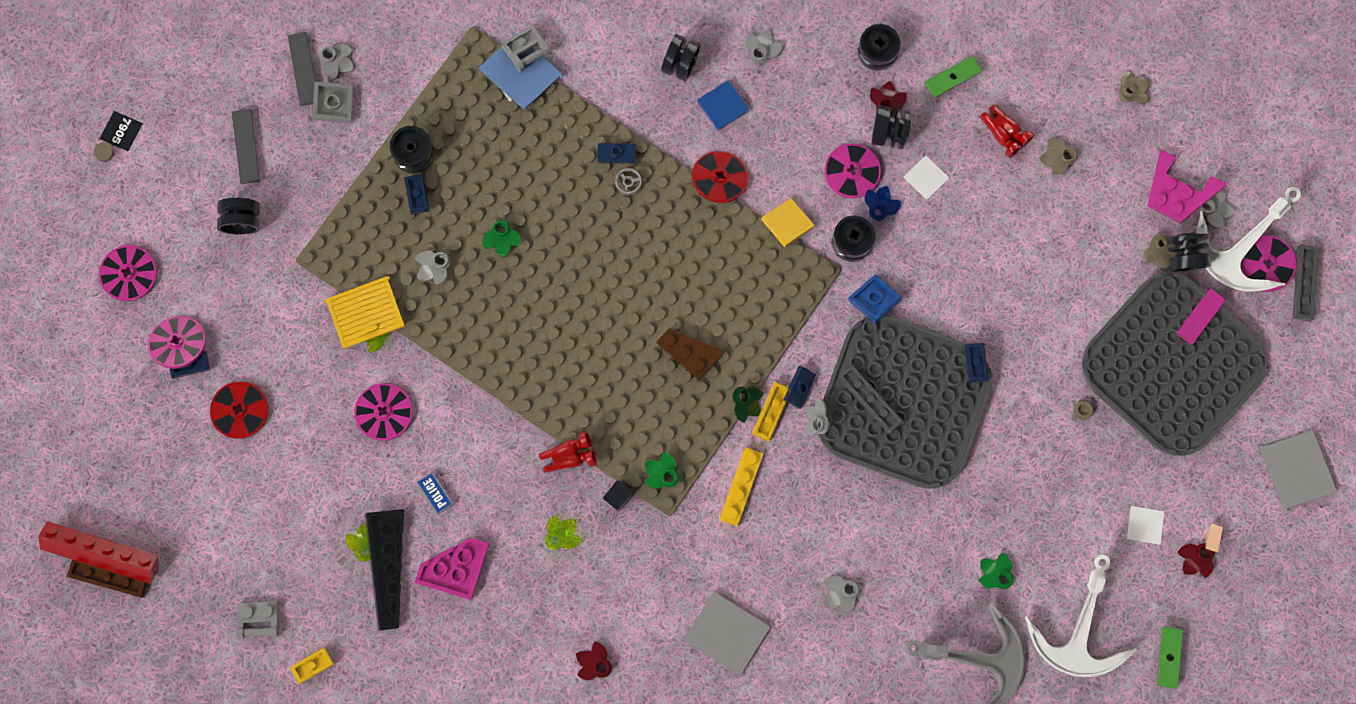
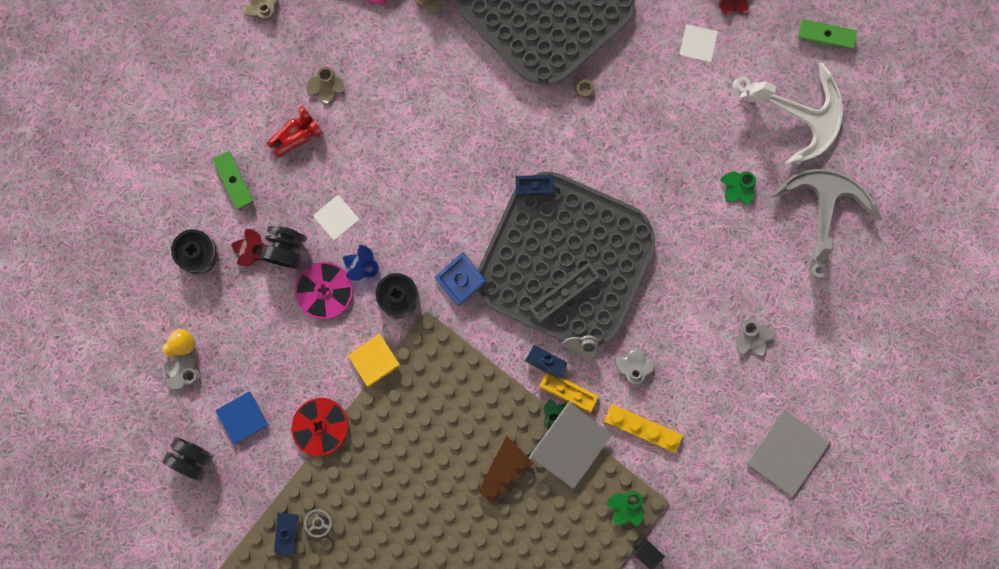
camera: 85 degrees left, 5 degrees up
none -> yellow piece [162,329,195,358]
none -> light grey piece [529,401,612,489]
none -> light grey plate [616,347,654,385]

